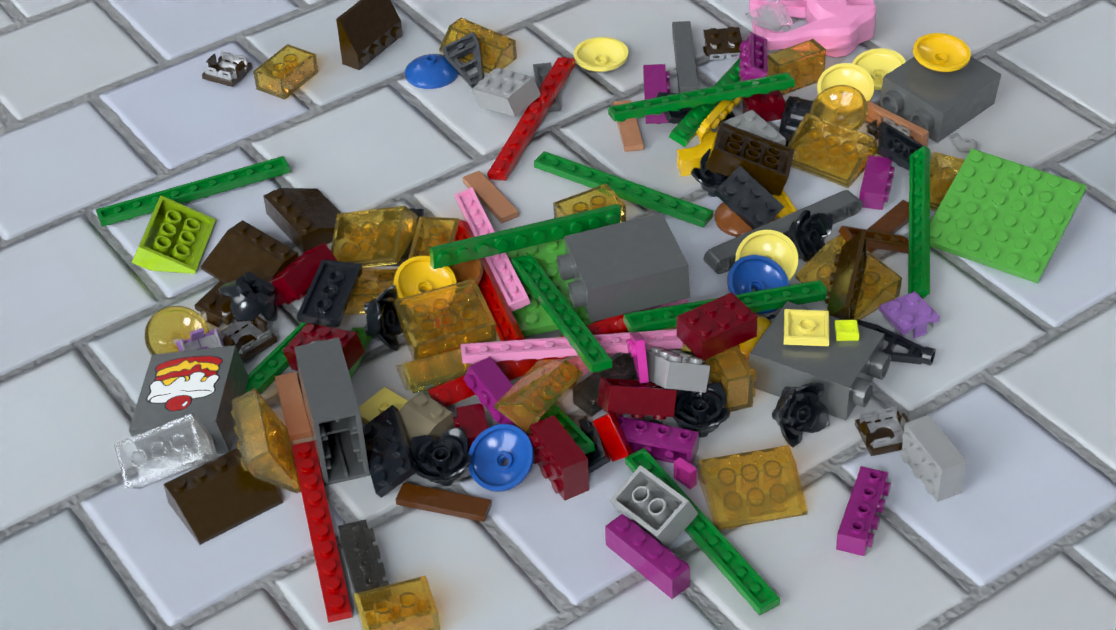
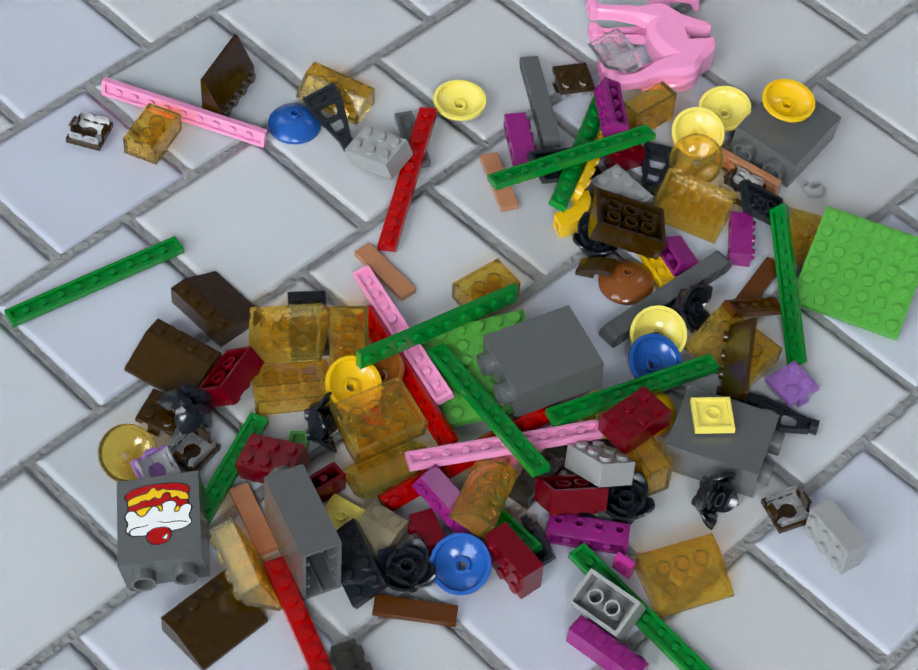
camera: 15 degrees left, 10 degrees up
clear slope [114,413,218,489] -> none
lime slope [131,195,216,274] -> none
black plate [297,260,363,327] -> none
green plate [534,151,714,228] -> none
red slope [593,411,633,462] -> none
dark pink wing [627,332,649,383] -> none
black plate [714,166,784,230] -> none
neon yellow tile [834,320,859,341] -> none
magenta brick [836,466,891,556] -> none
none -> bright pink plate [102,77,267,148]
none -> dark red brick [309,462,346,502]
none -> dark brown slope [575,257,616,278]
none -> magenta brick [660,236,699,276]

